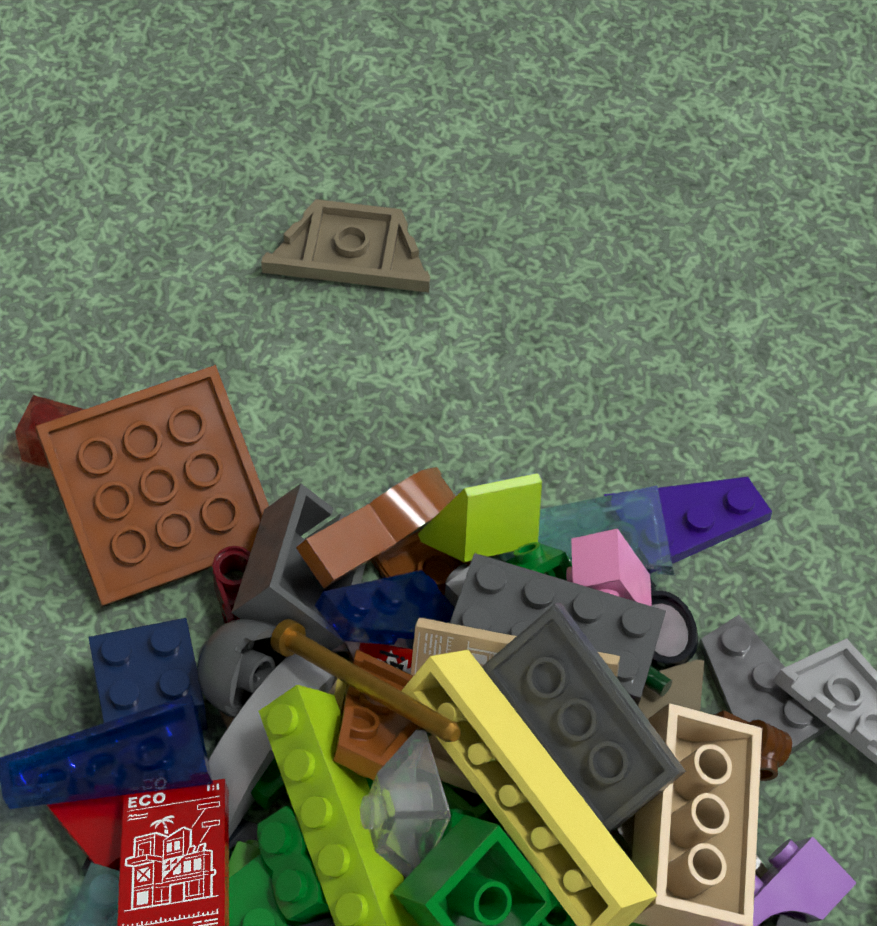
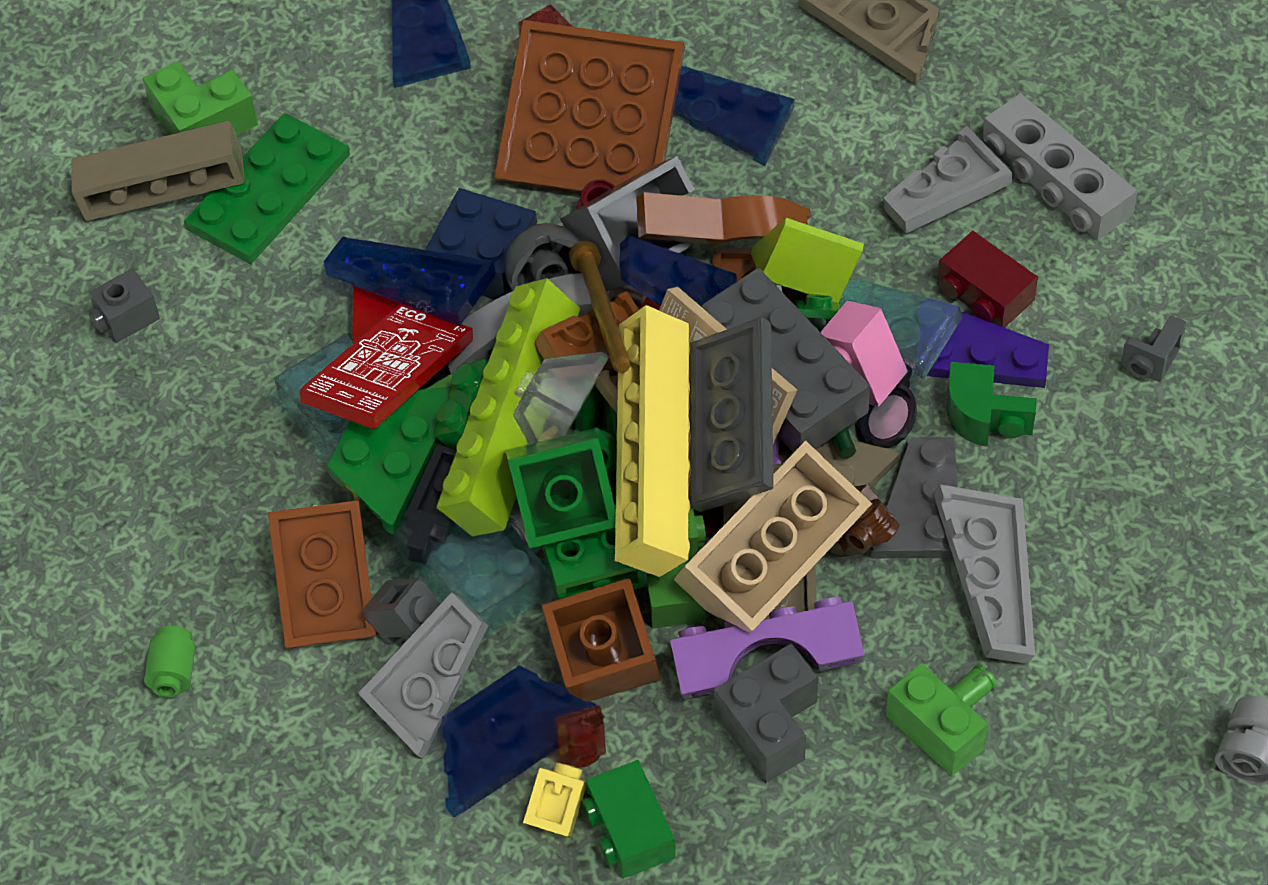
camera: 40 degrees right, 0 degrees up
none -> clear blue wing [673,66,794,166]
none -> light grey wing [883,126,1012,233]
none -> dark red brick [937,230,1038,328]
none -> green brick [947,362,1037,446]
none -> light grey brick [982,93,1137,241]
none -> dark grey bracket [1121,315,1186,383]

